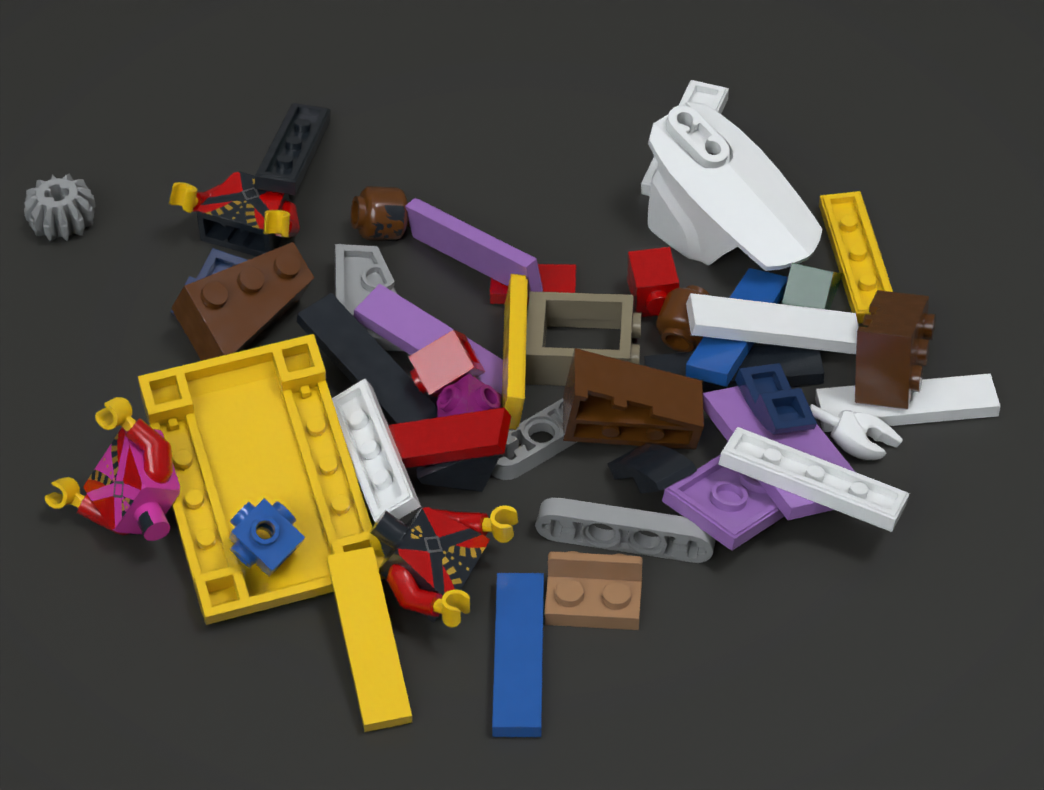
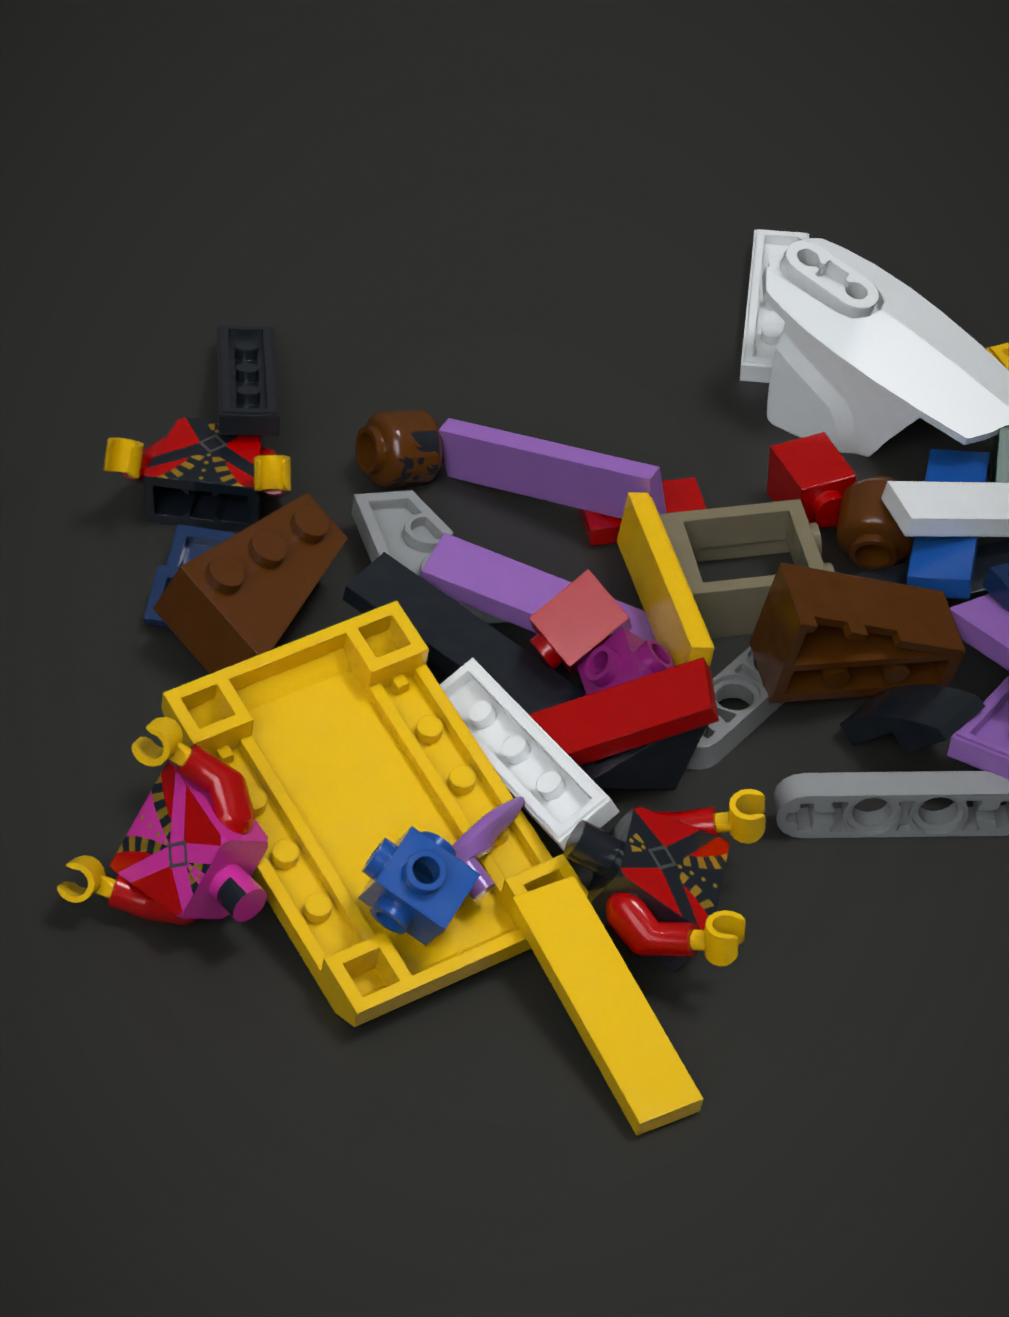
camera: 15 degrees left, 5 degrees down
blue tile [492,573,544,737] -> none
medium nougat bracket [544,551,643,630] -> none
none -> medium lavender bar [452,796,525,901]

